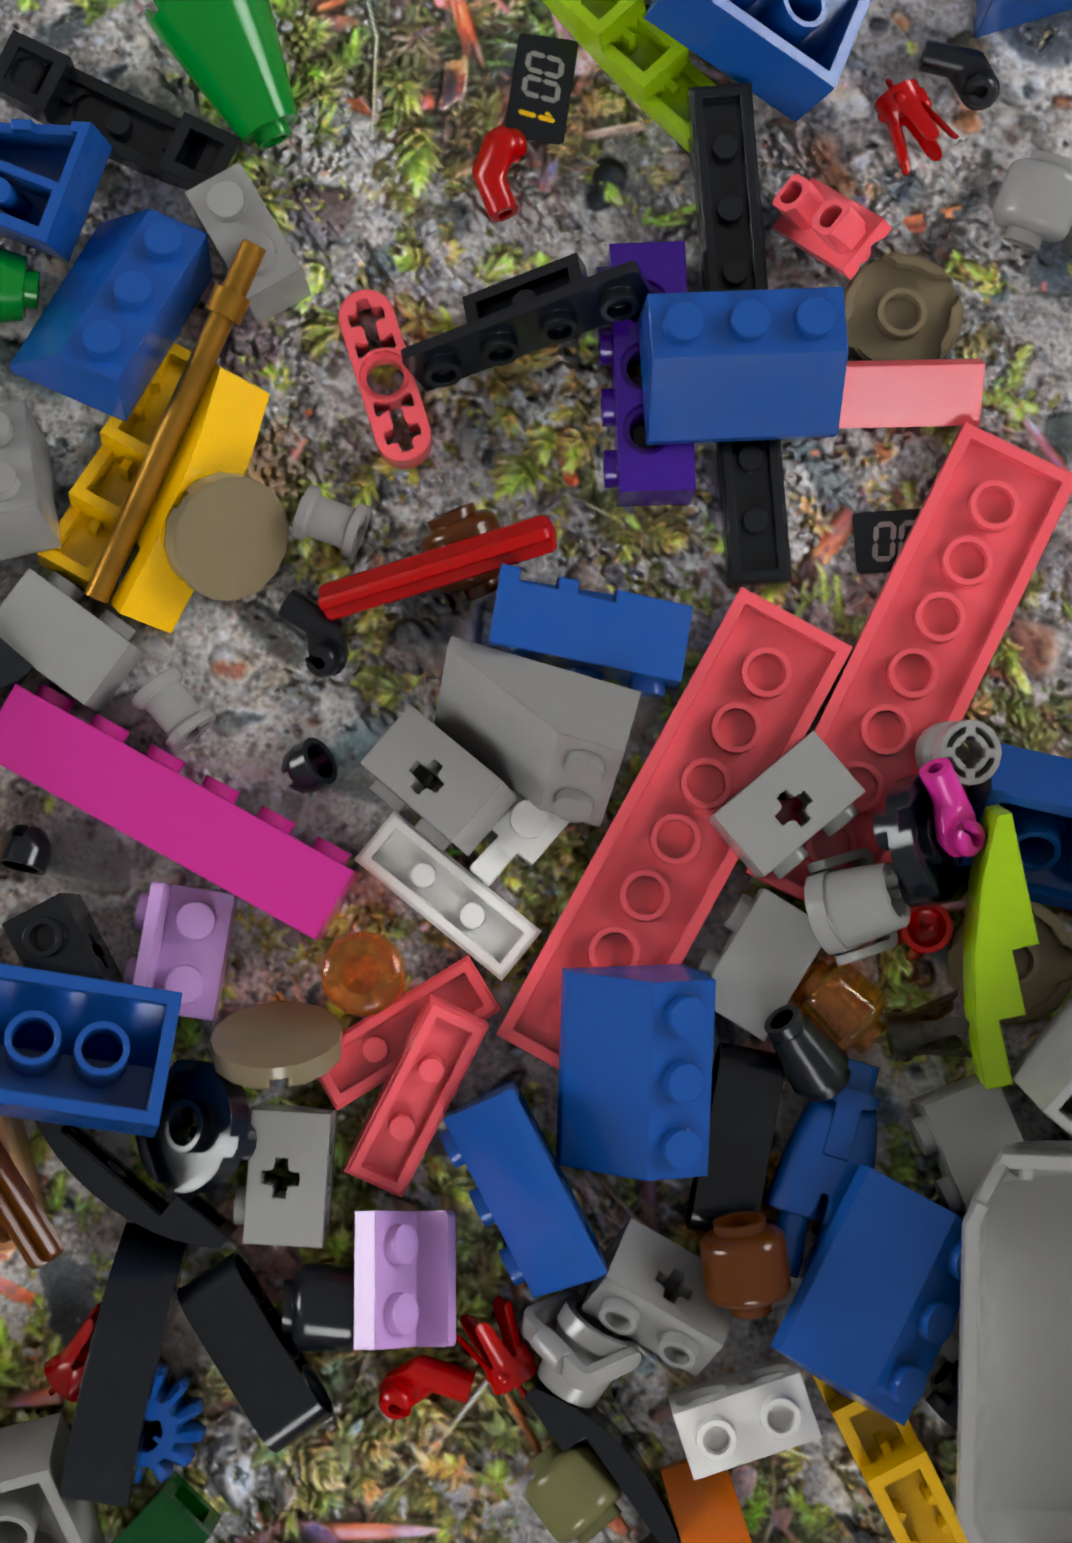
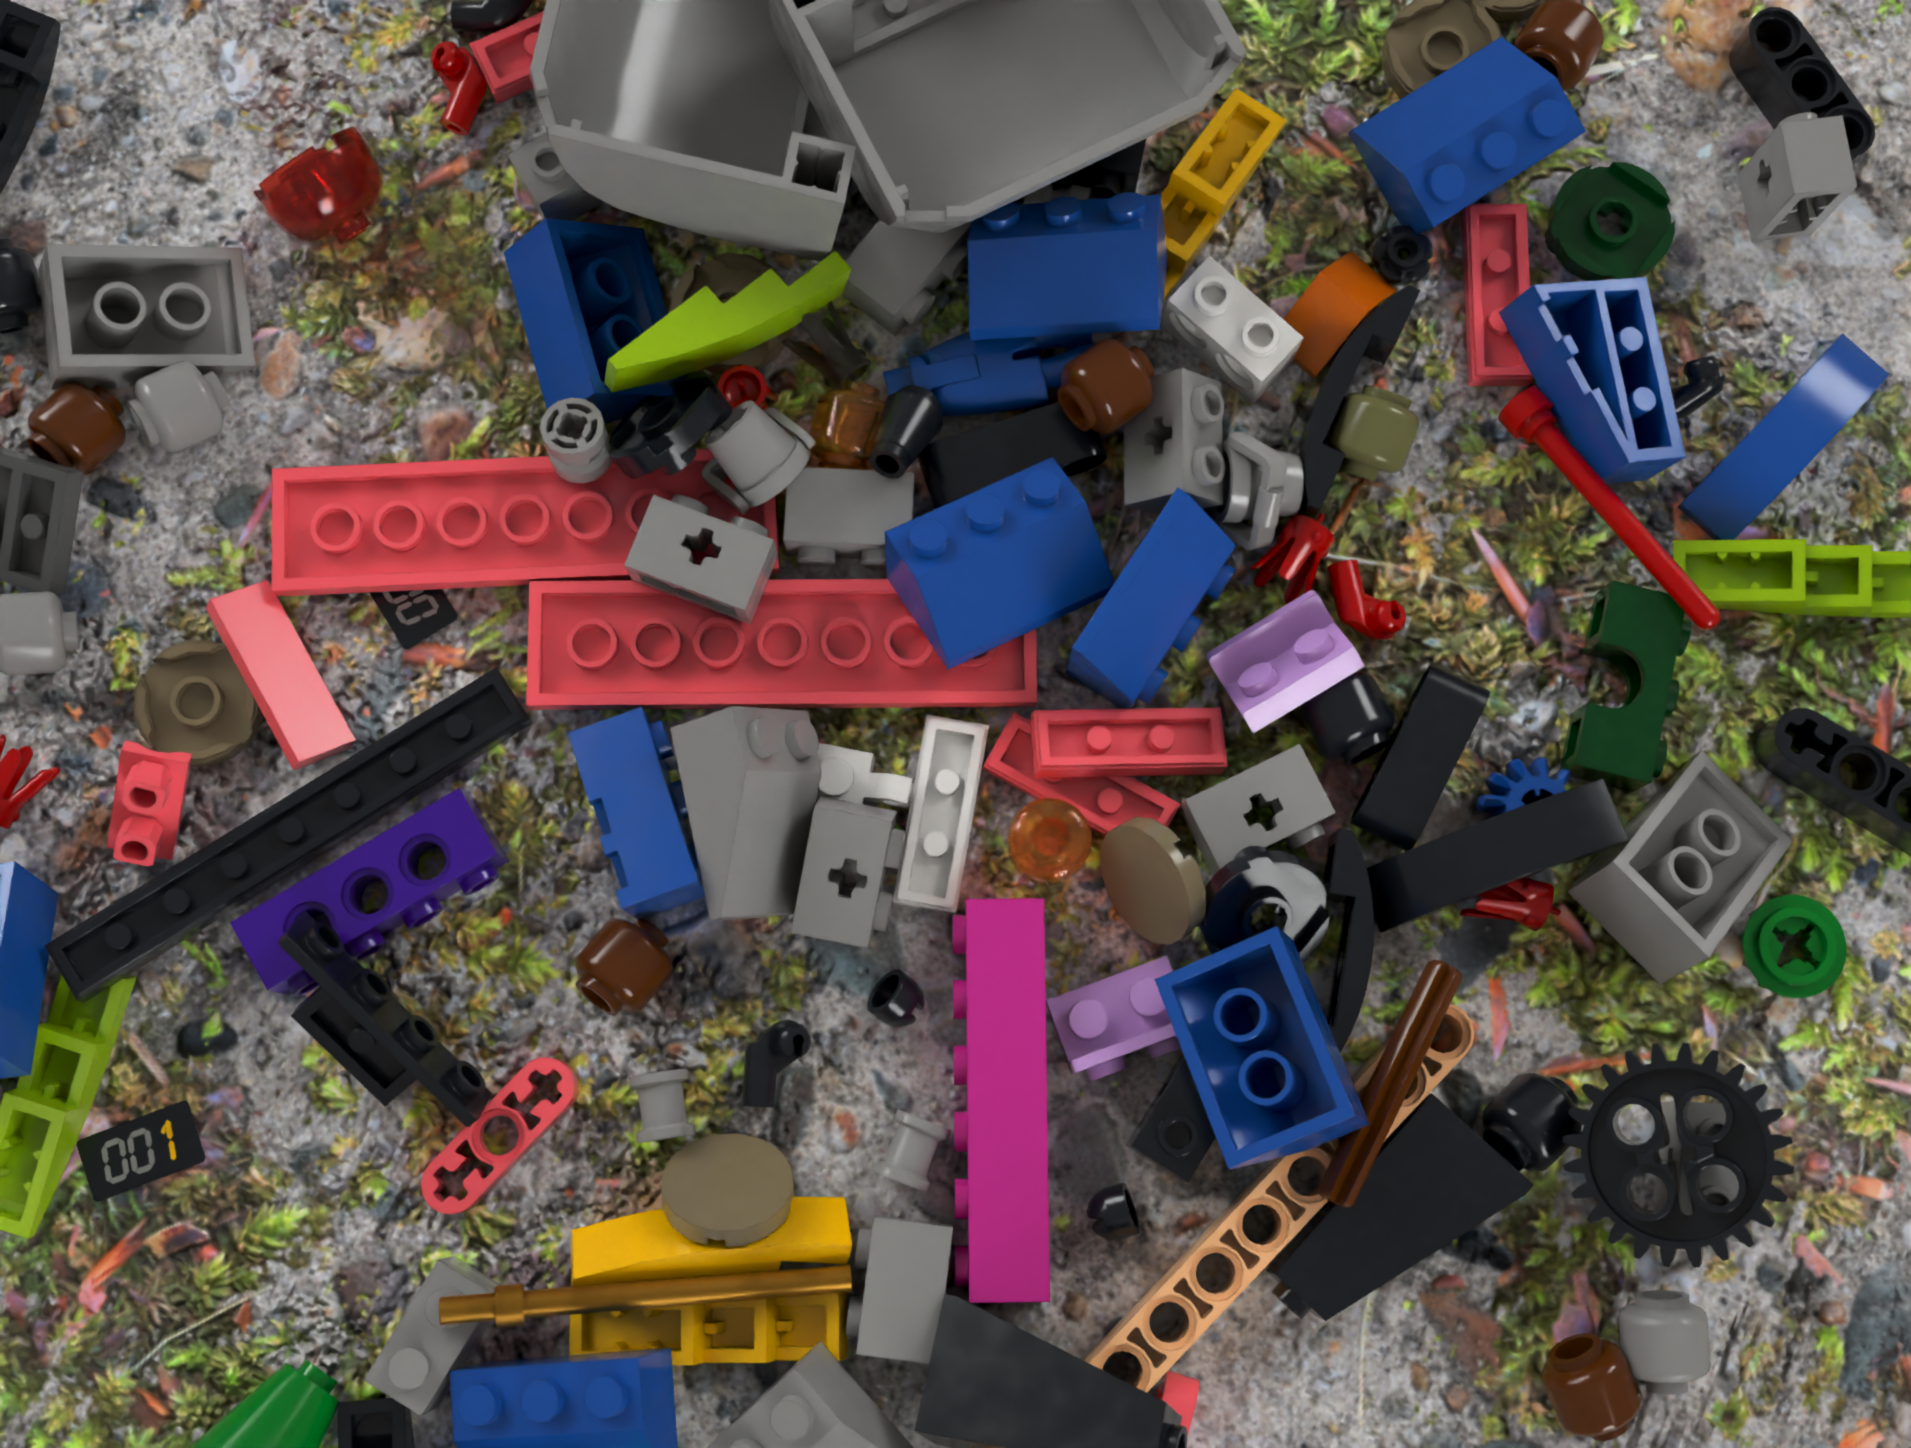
camera: 120 degrees left, 5 degrees down
red axle [317,515,557,620] -> none
red arm [472,126,527,223] -> none
blue slope [638,287,849,445] -> none
dark pink arm [919,758,986,857] -> none

